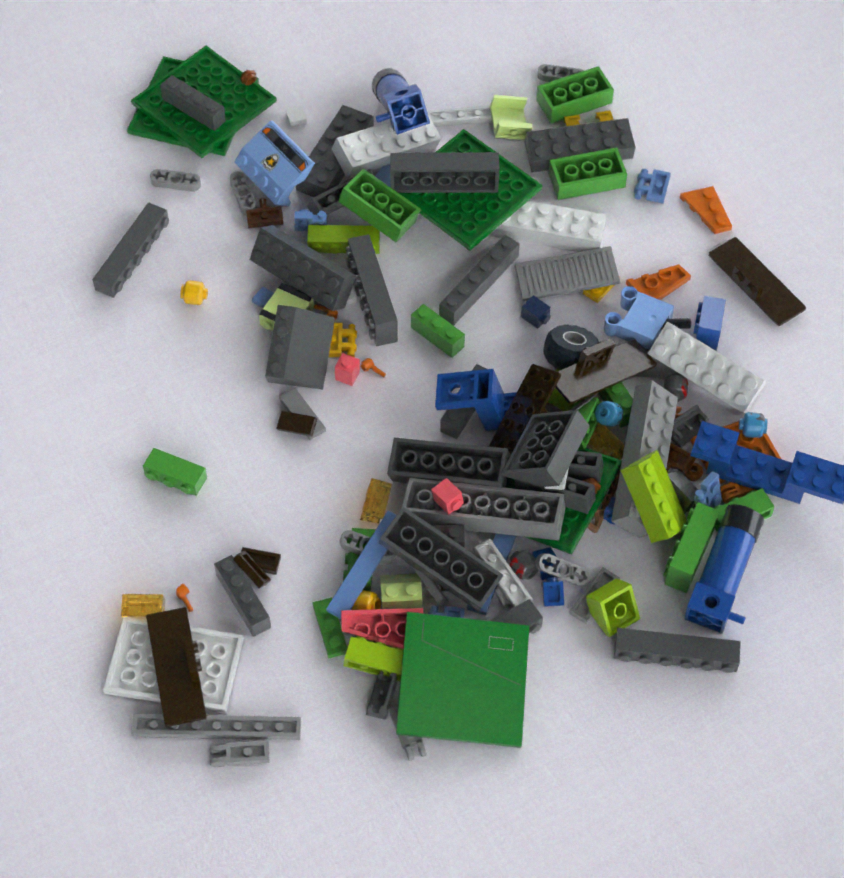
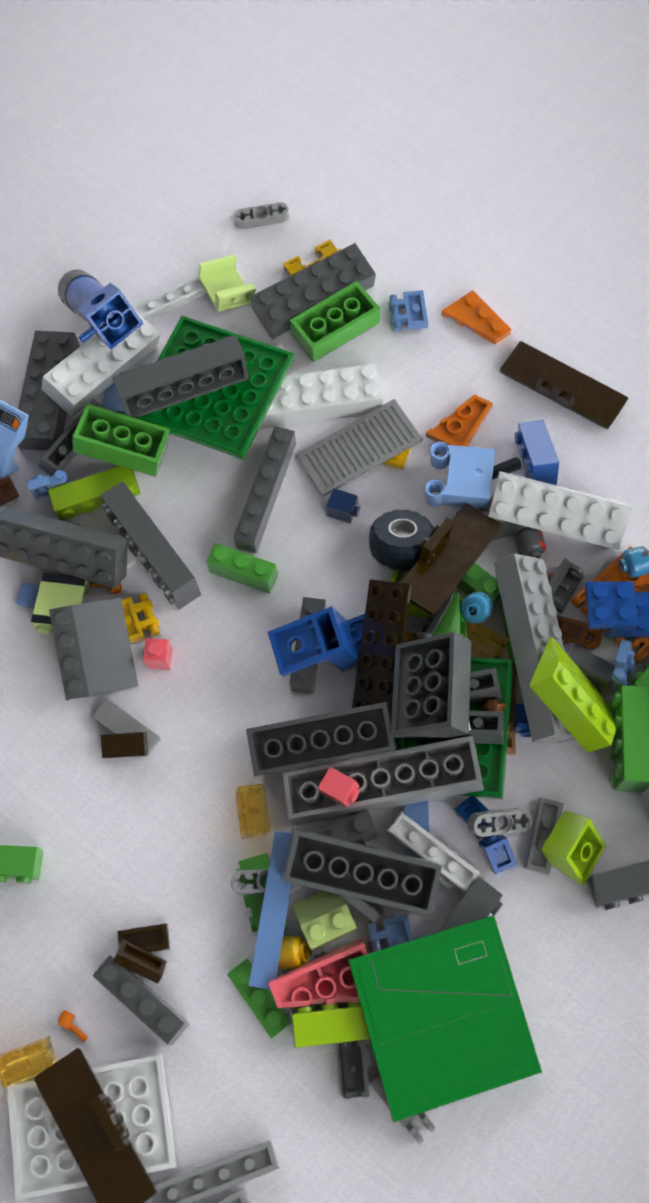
camera: 15 degrees left, 10 degrees up
orange hand [360,358,386,378] -> none
dark grey head [509,550,539,580] -> none
bright green brick [536,66,614,124] -> none

